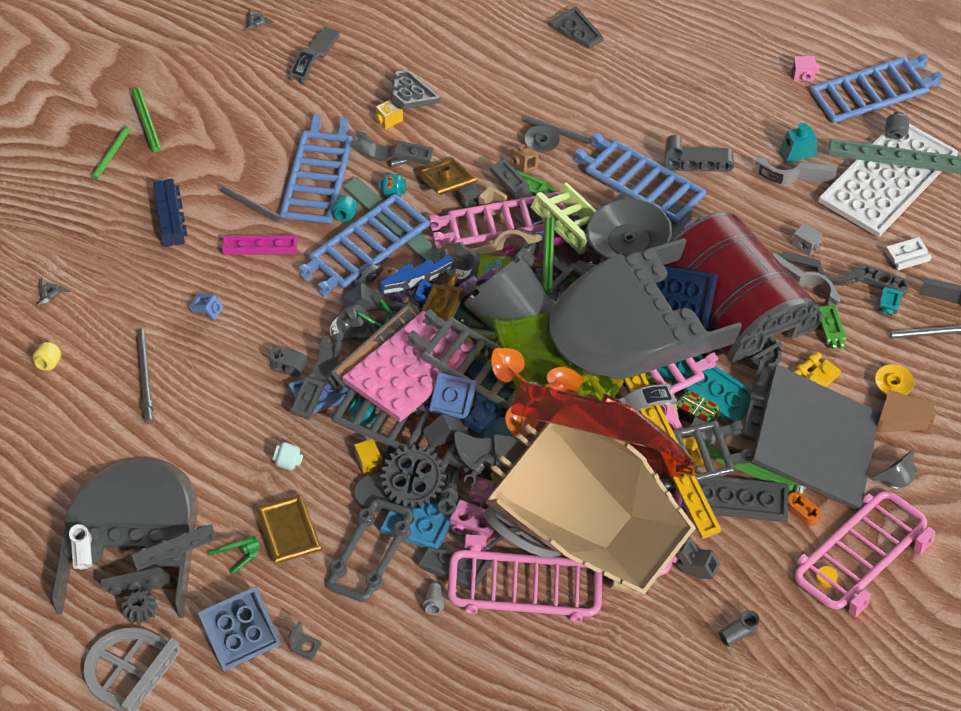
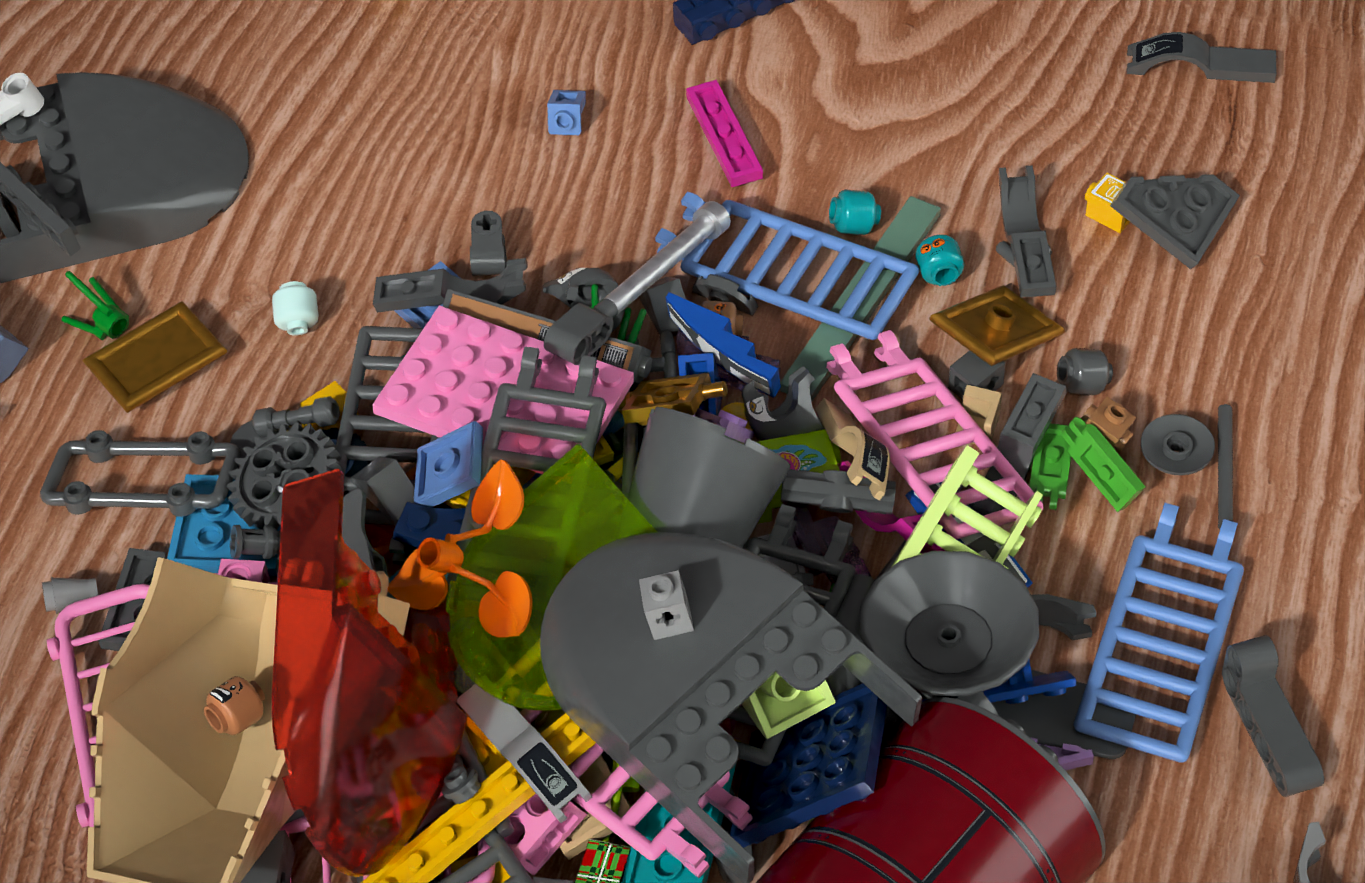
camera: 75 degrees right, 0 degrees up
flat silver bar [137,329,154,424] -> none
flat silver bar [220,185,281,223] -> none
medium blue bar [279,114,353,224] -> none
bright green axle [542,217,555,294] -> none
none -> nougat head [204,676,265,735]
none -> dark grey piece [252,396,340,438]
none -> piece [544,201,731,365]
none -> light grey brick [639,570,694,640]
none -> dark grey head [1057,348,1113,395]
none -> bright green hinge [1062,417,1146,512]

